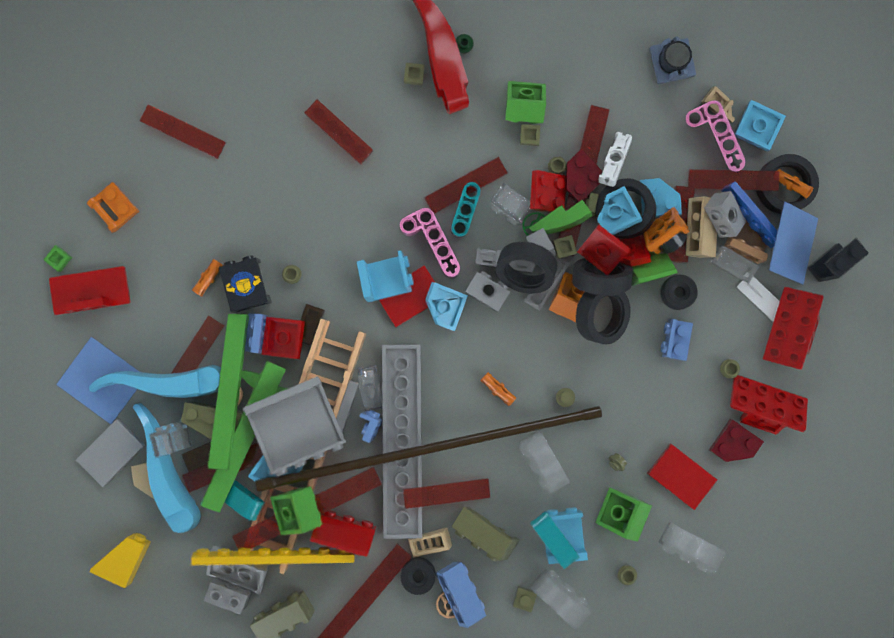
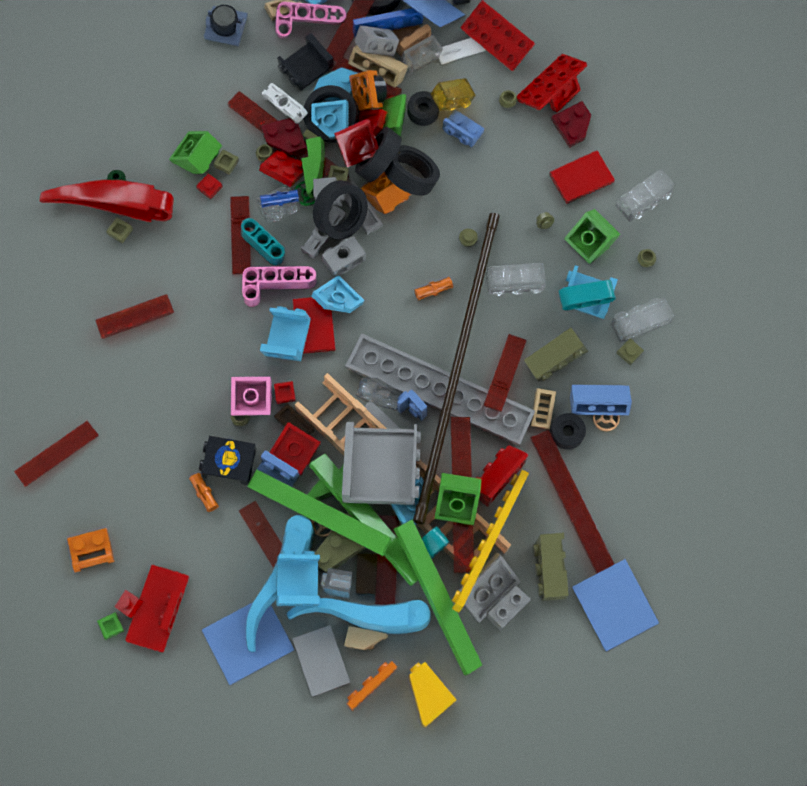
camera: 75 degrees left, 15 degrees down
none -> red plate [114,590,143,618]
none -> red plate [196,173,223,200]
none -> bright pink slope [231,377,272,416]
none -> blue pin [260,190,299,208]
none -> red plate [274,381,296,404]
none -> medium azure panel [276,551,320,606]
none -> black panel [277,33,334,91]
none -> orange plate [347,661,397,711]
none -> bright green tile [394,520,482,675]
none -> clear yellow piece [430,78,476,111]

